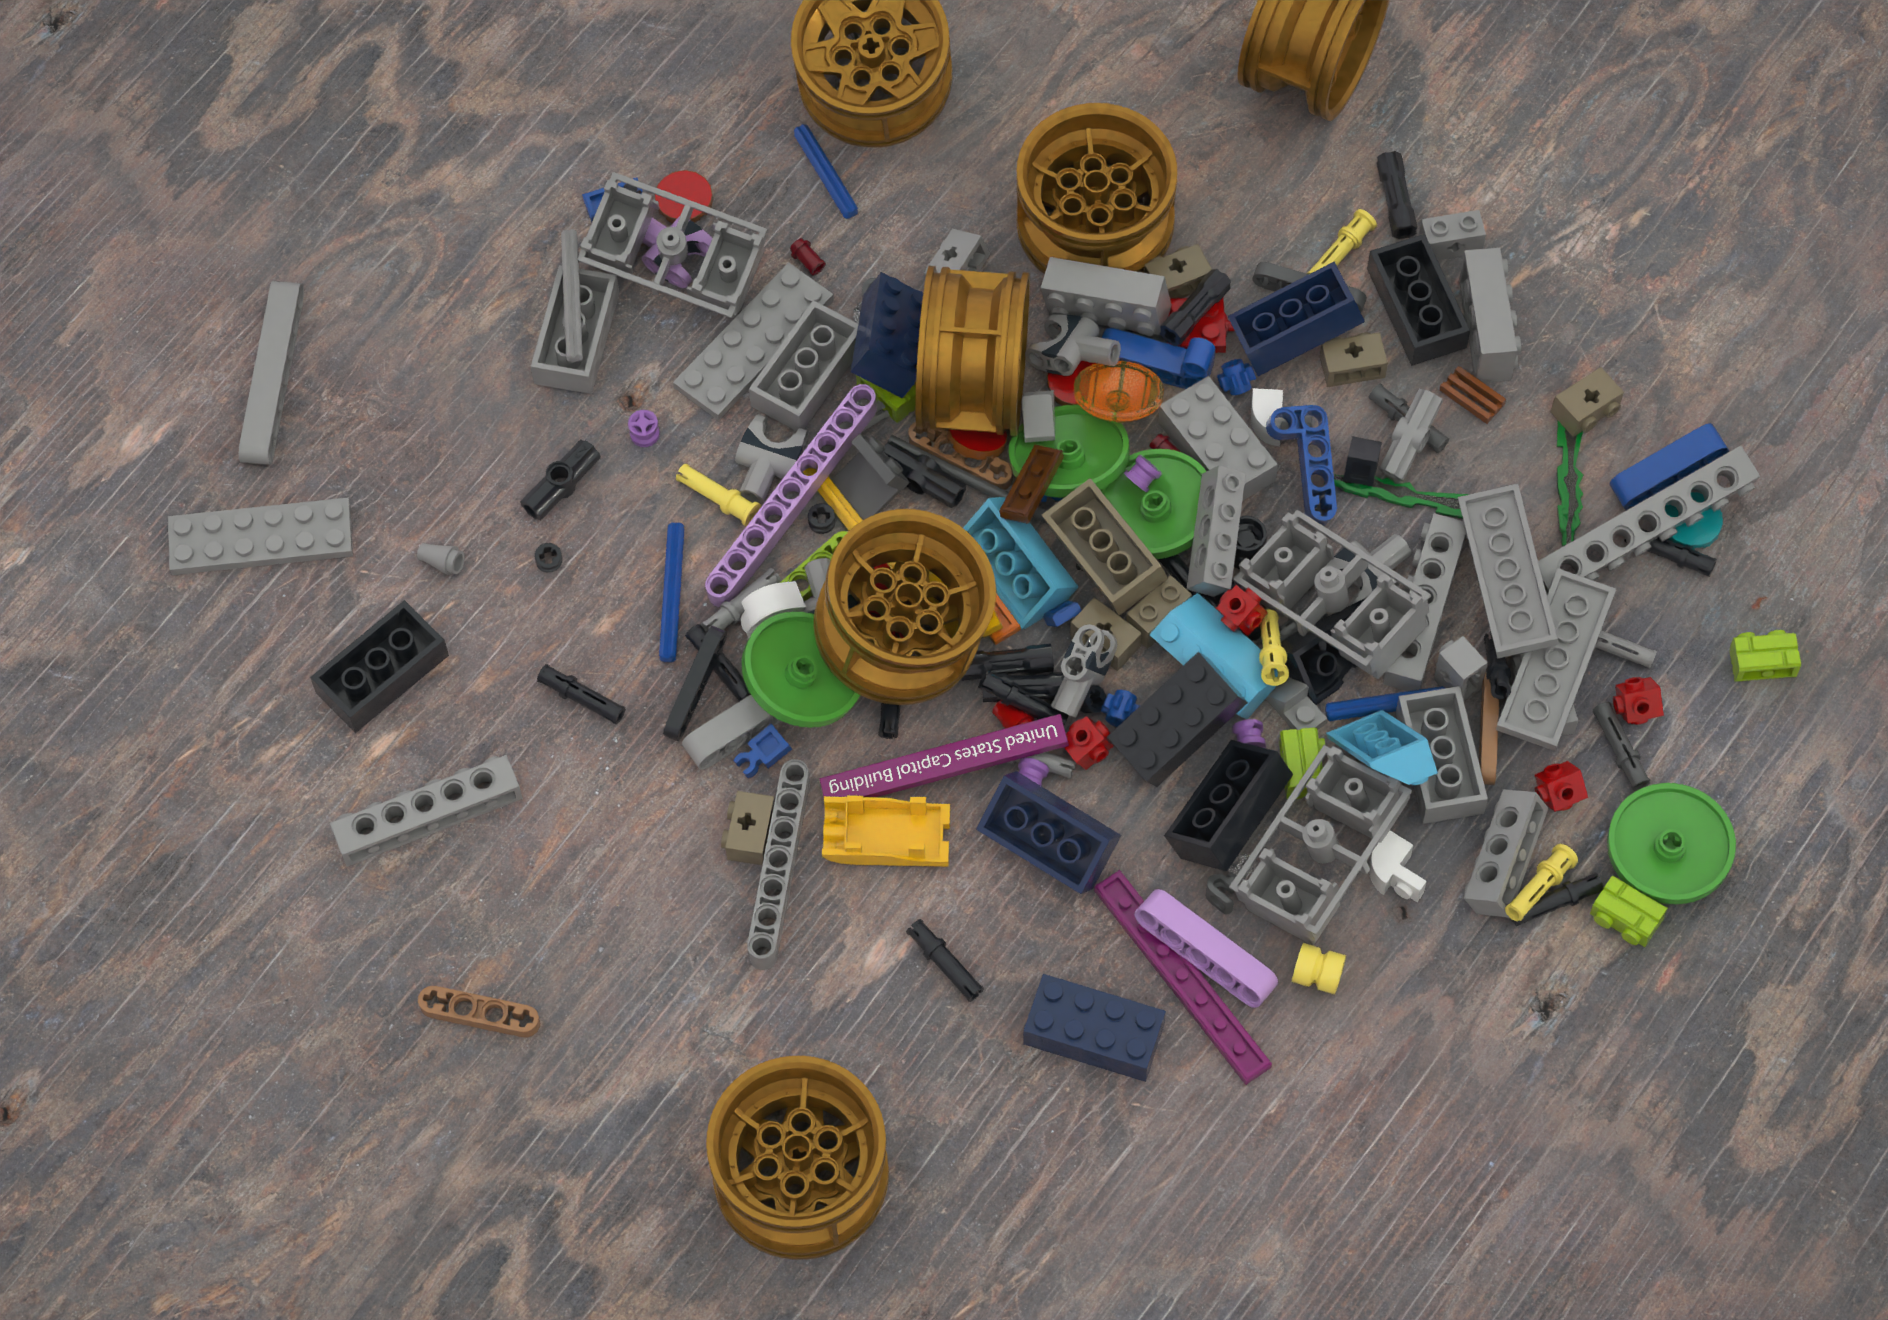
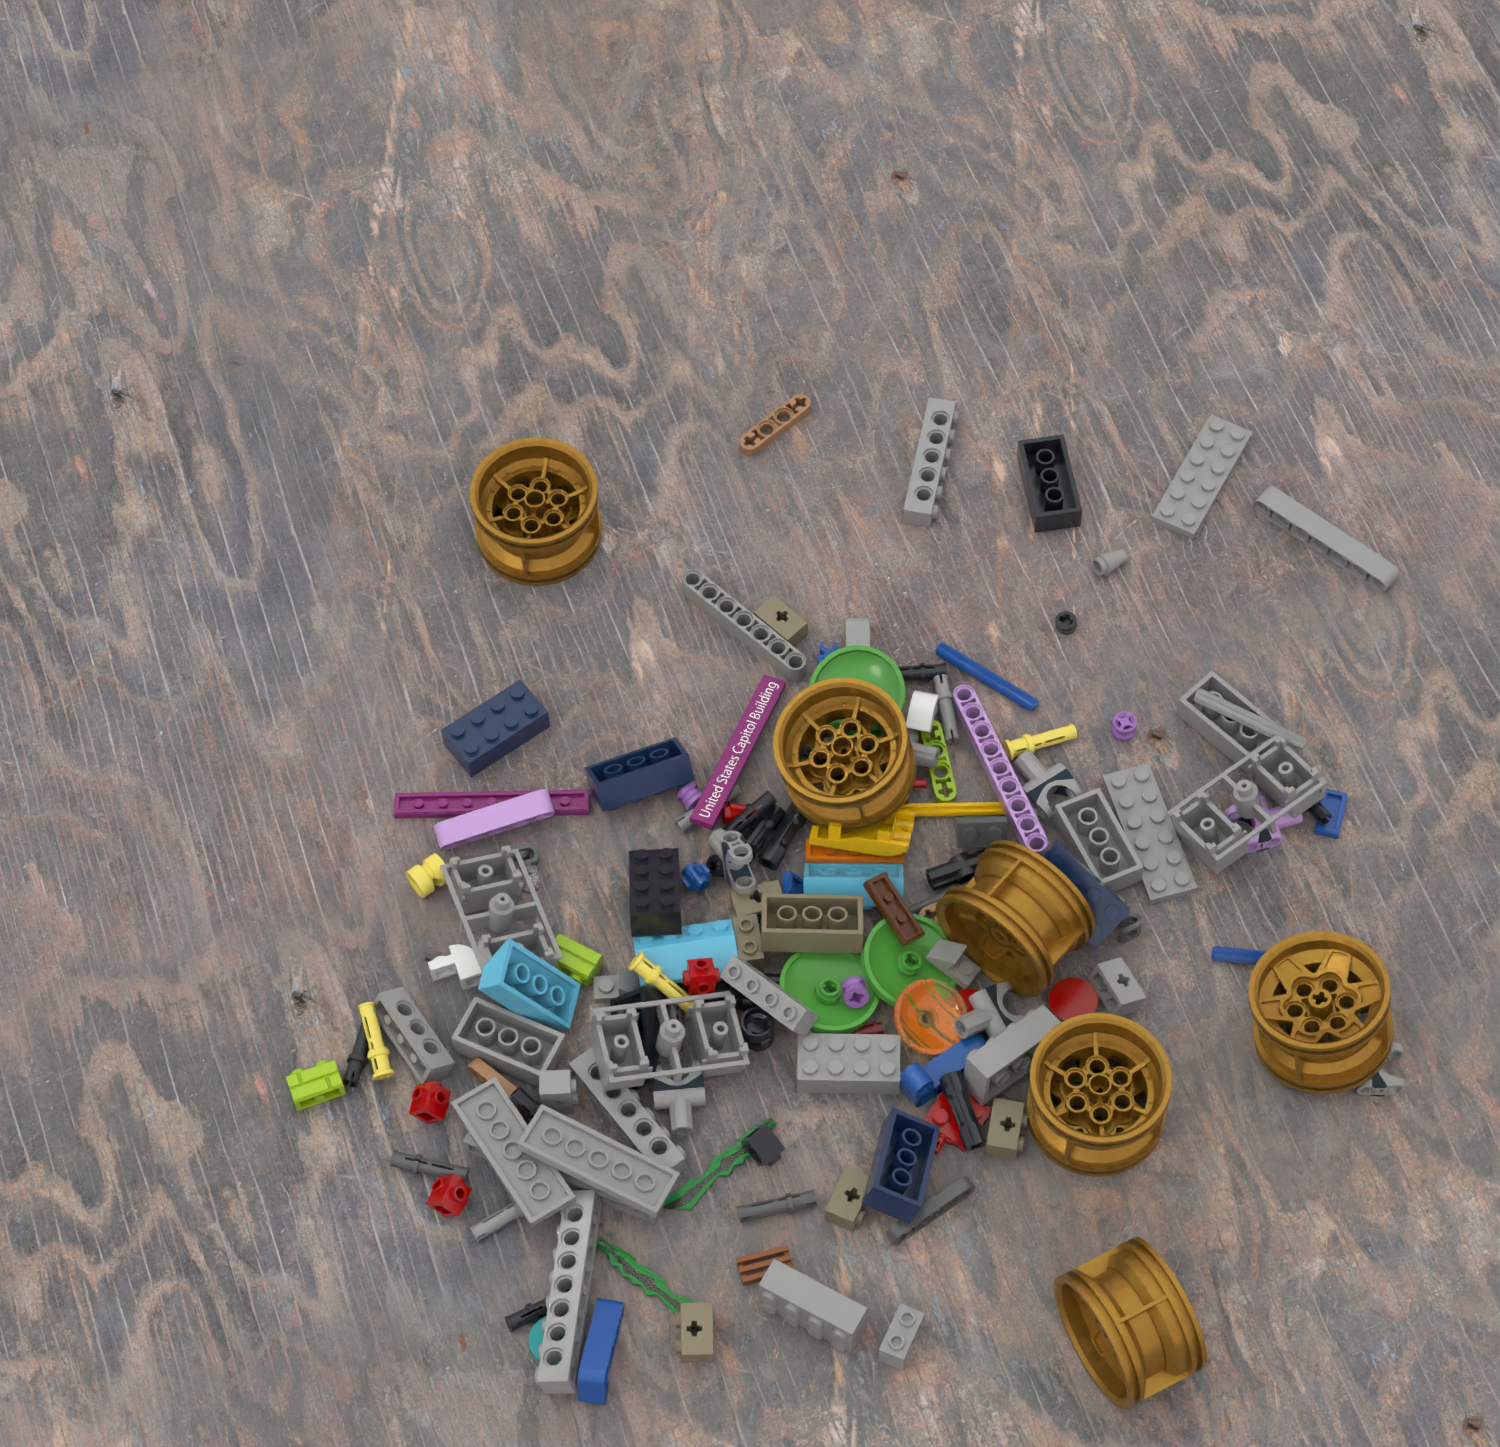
camera: 125 degrees right, 5 degrees down
black piece [520,439,601,521] -> none
black pin [537,664,626,725] -> none
red tile [654,170,713,223] -> none
black beam [663,626,727,741] -> none
dark red pin [790,238,826,276] -> none
black bush [808,503,835,534] -> none
yellow piece [822,795,950,867] -> none
black pin [906,919,984,1002] -> none
red brick [1064,716,1114,770] -> none
black brick [1164,740,1293,872] -> none
blue gear [1217,359,1256,395] -> none
medium lavender wheel [1232,719,1266,748] -> none
white brick [1251,388,1312,446] -> none
blue beam [1266,405,1337,526] -> none
light yellow pin [1306,209,1377,274] -> none
blue axle [1325,686,1445,721] -> none
black brick [1367,234,1470,366] -> none
black axle [1376,151,1418,239] -> none
light grey piece [1379,388,1443,481] -> none
bright green dish [1607,783,1736,904] -> none
lime brick [1729,630,1801,682] -> none

